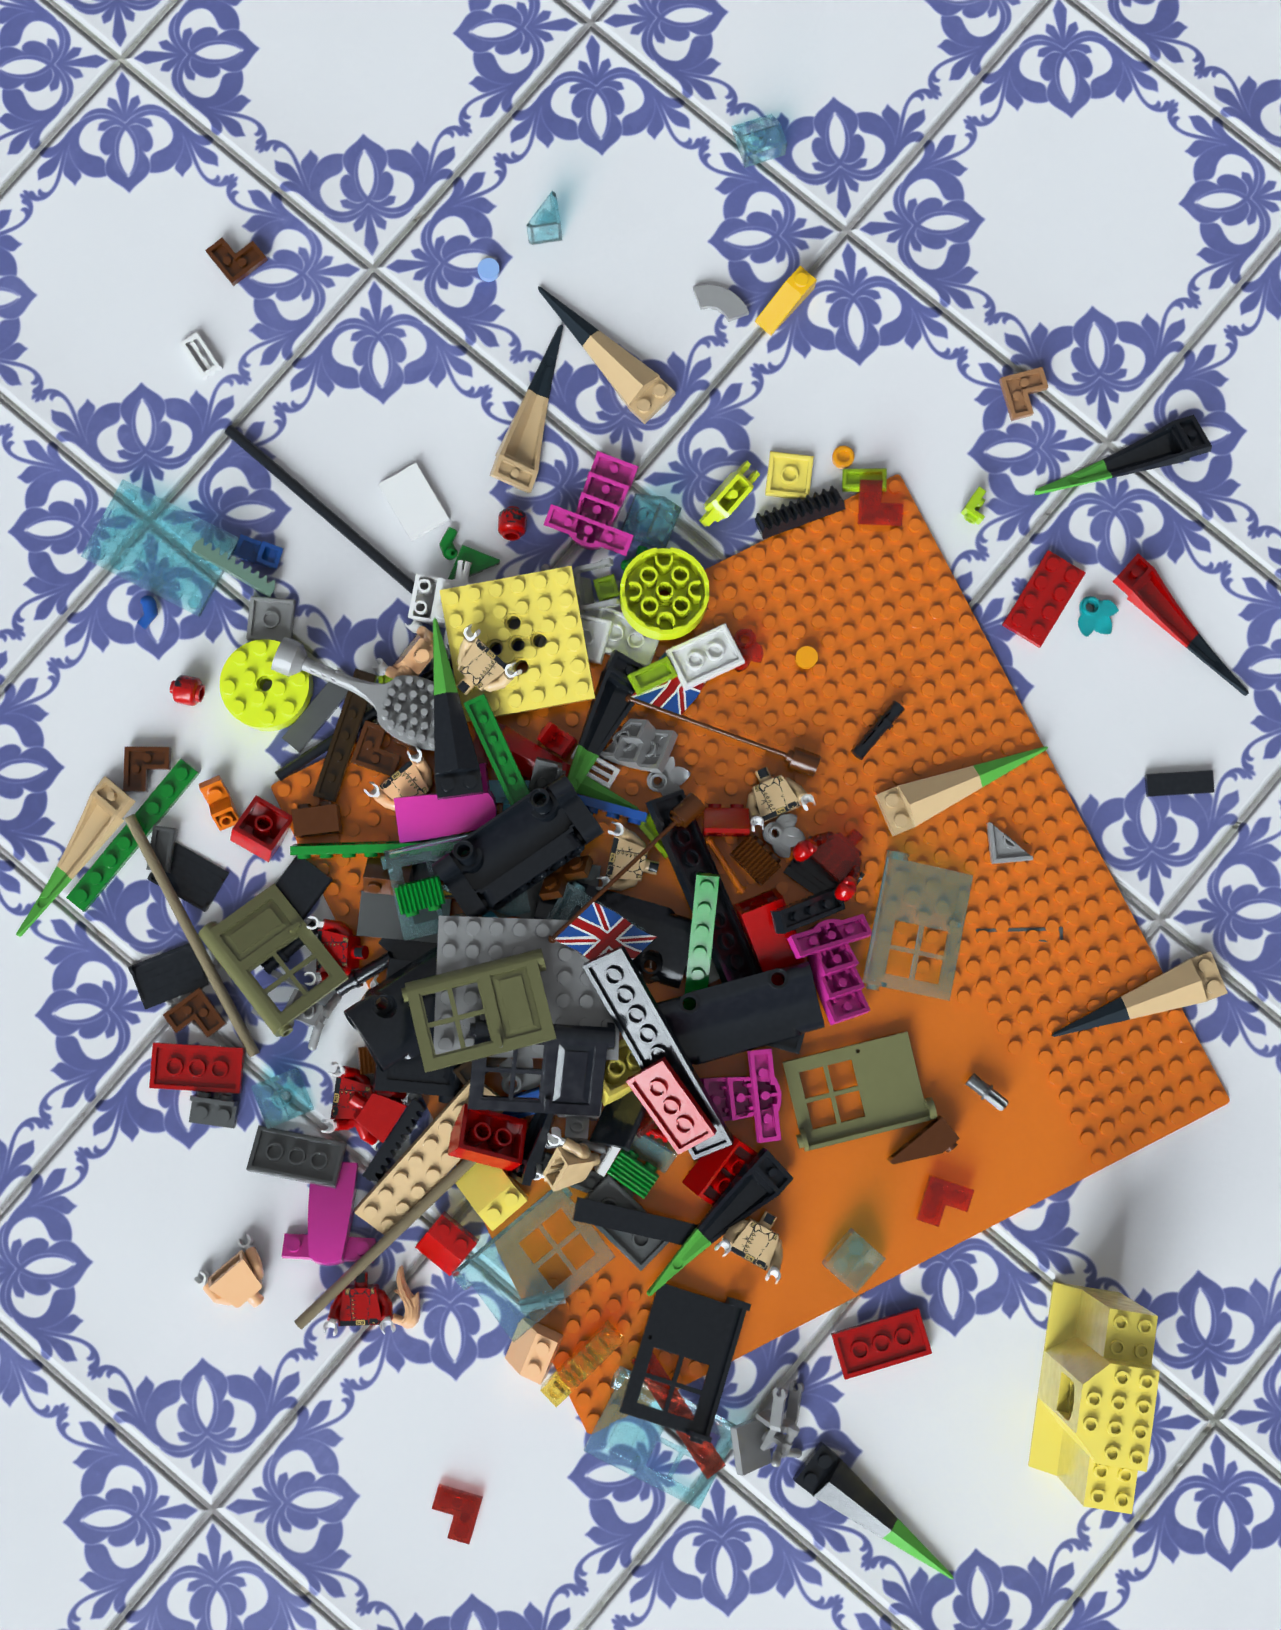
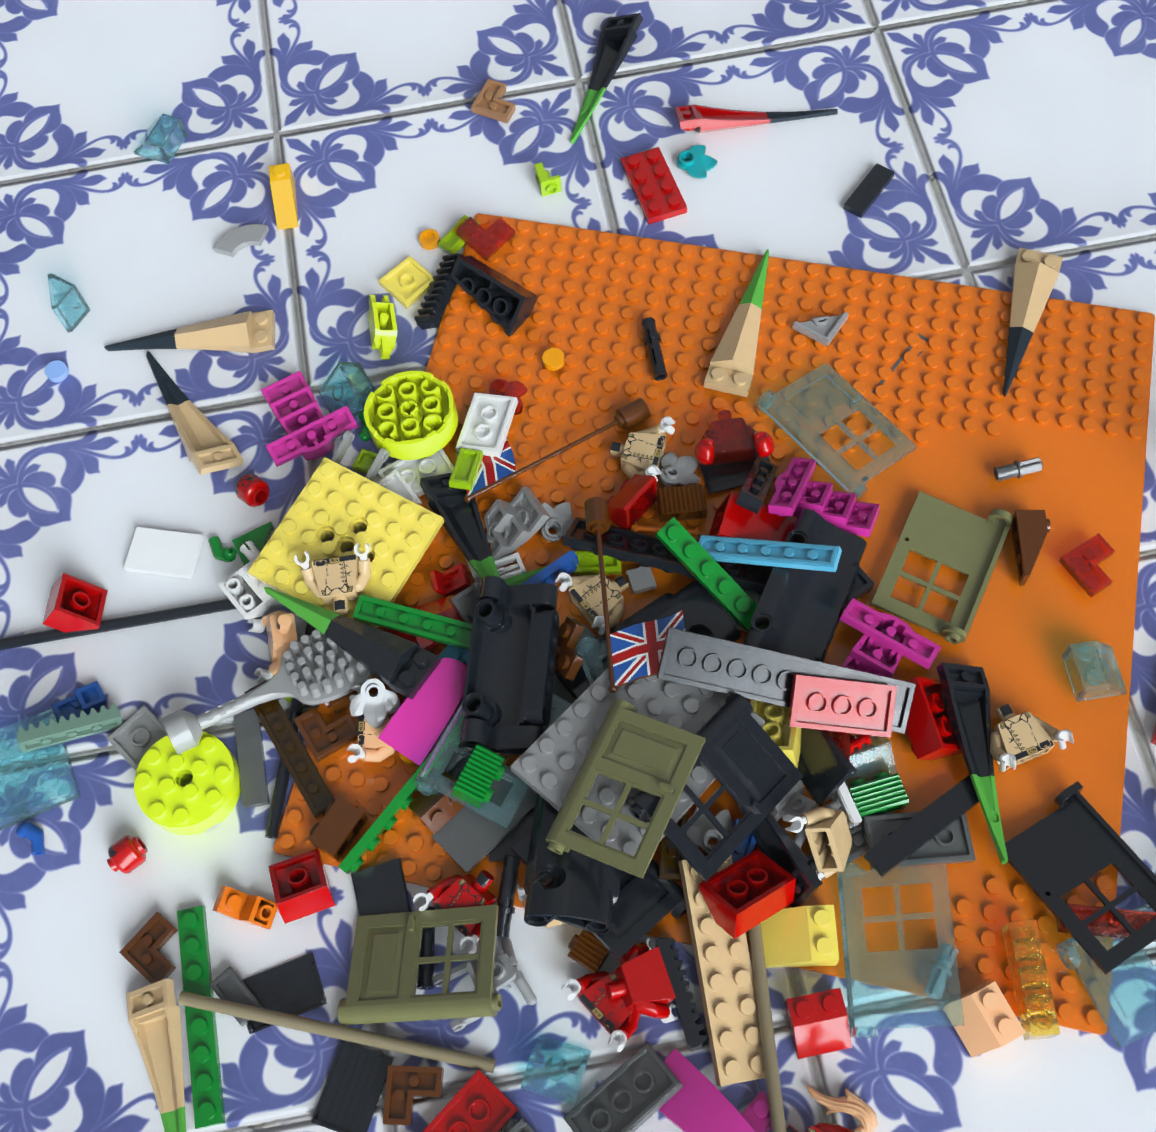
camera: 40 degrees left, 20 degrees down
none -> red slope [42,573,108,633]
none -> light grey plate [350,678,401,729]
none -> black wedge [450,256,538,337]
none -> light grey tile [626,566,656,595]
none -> medium azure tile [698,535,842,572]

